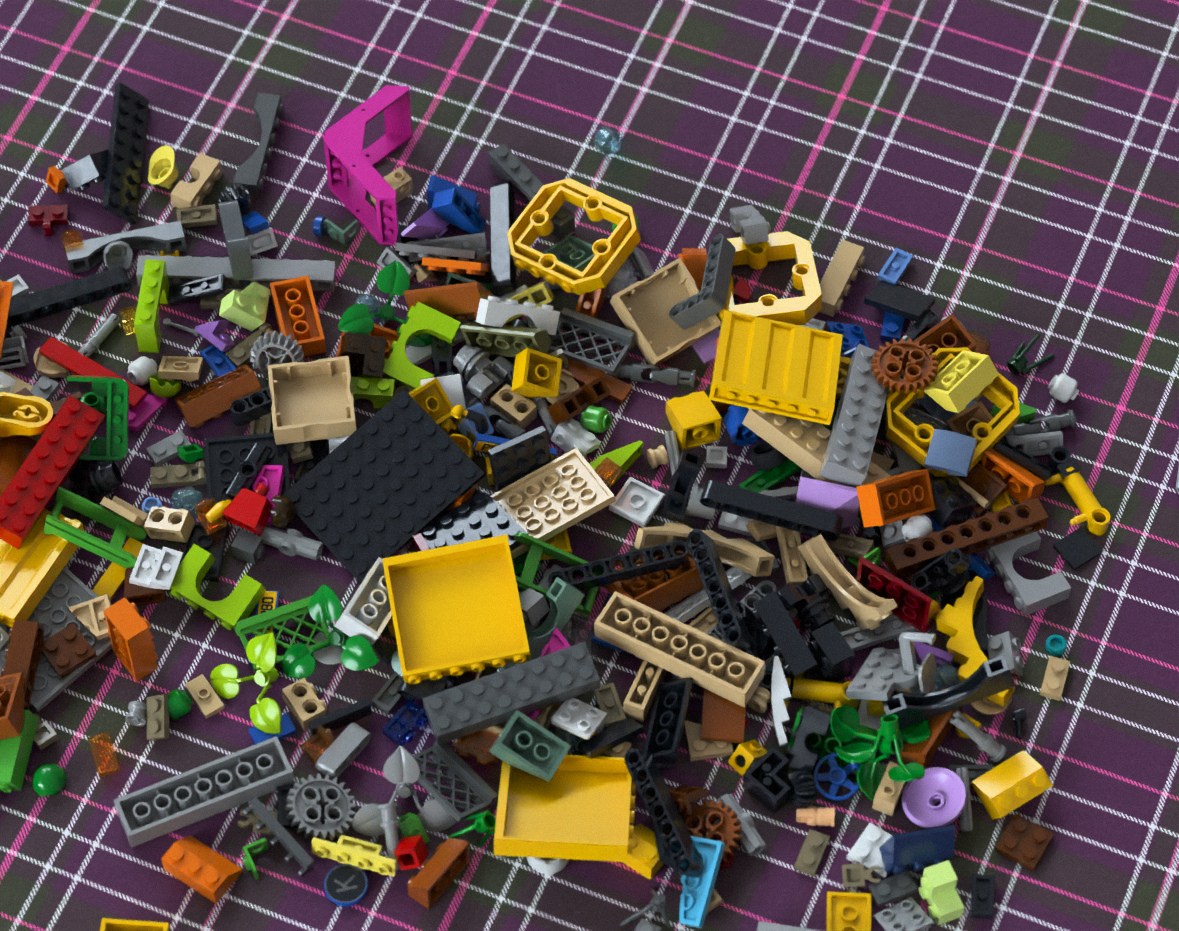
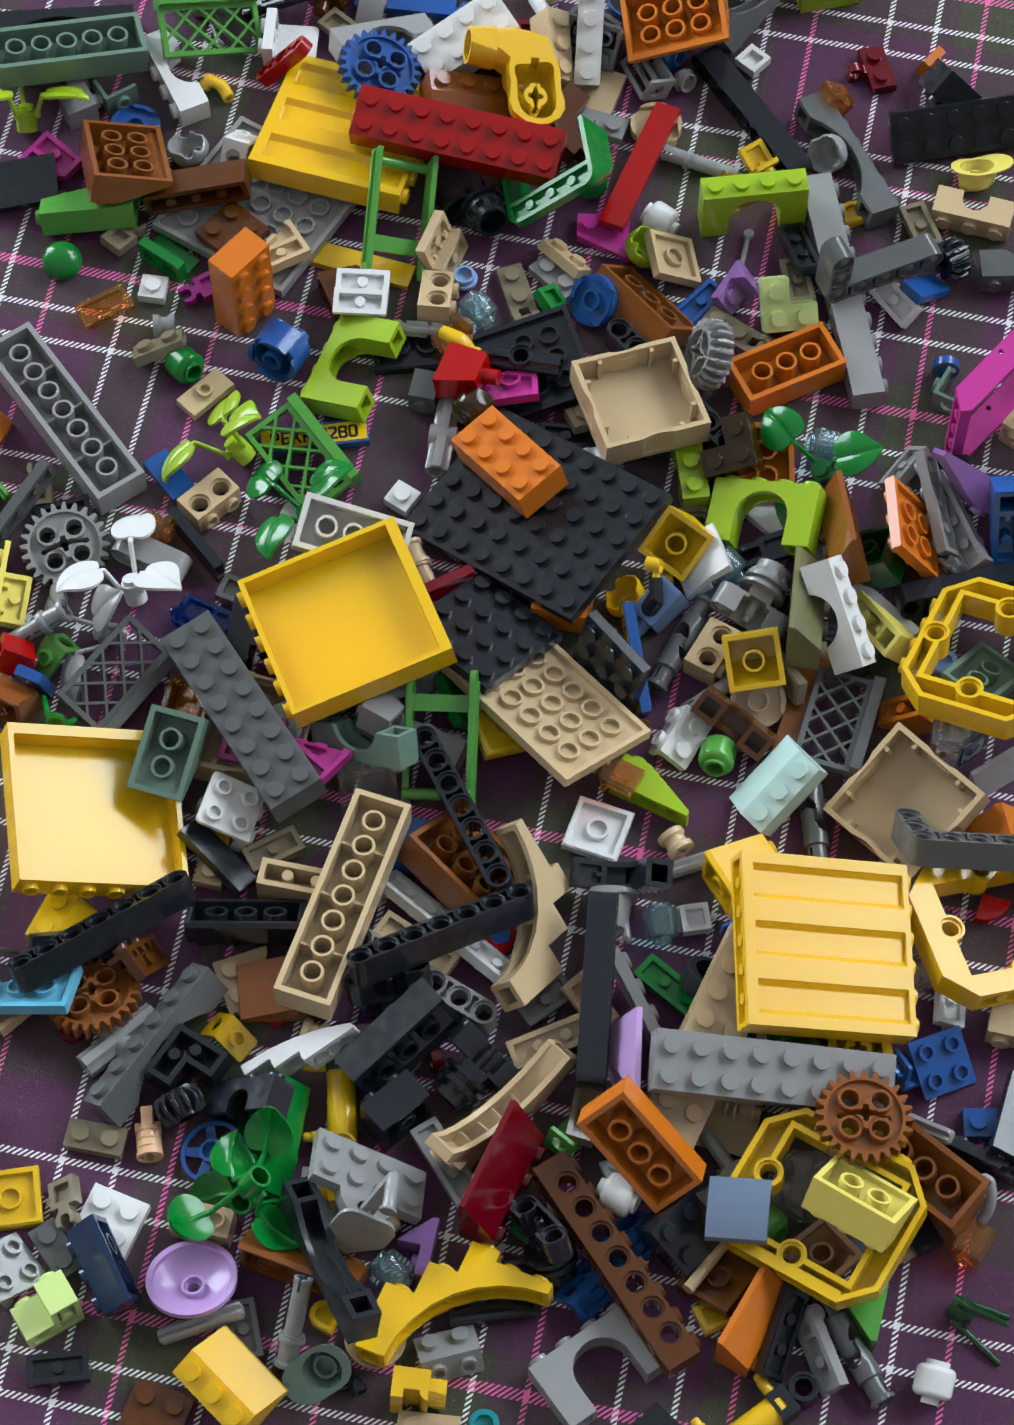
camera: 80 degrees right, 5 degrees up
none -> blue tile [14,664,56,698]
none -> white plant [56,513,182,607]
none -> dark grey arch [83,962,229,1128]
none -> white plate [137,274,170,305]
none -> green panel [138,235,200,284]
none -> magenta plate [178,270,213,308]
none -> blue brick [248,317,310,382]
none -> sand green piece [282,1344,352,1405]
none -> white plate [383,480,422,517]
none -> yellow hips [390,1365,448,1413]
none -> light grey axle [392,319,443,339]
none -> orange brick [451,405,568,519]
none -> tan plate [537,238,592,279]
none -> blue tile [570,274,618,327]
none -> clear light blue head [642,902,681,946]
none -> light aqua slope [729,735,828,837]
none -> yellow bracket [737,138,779,173]

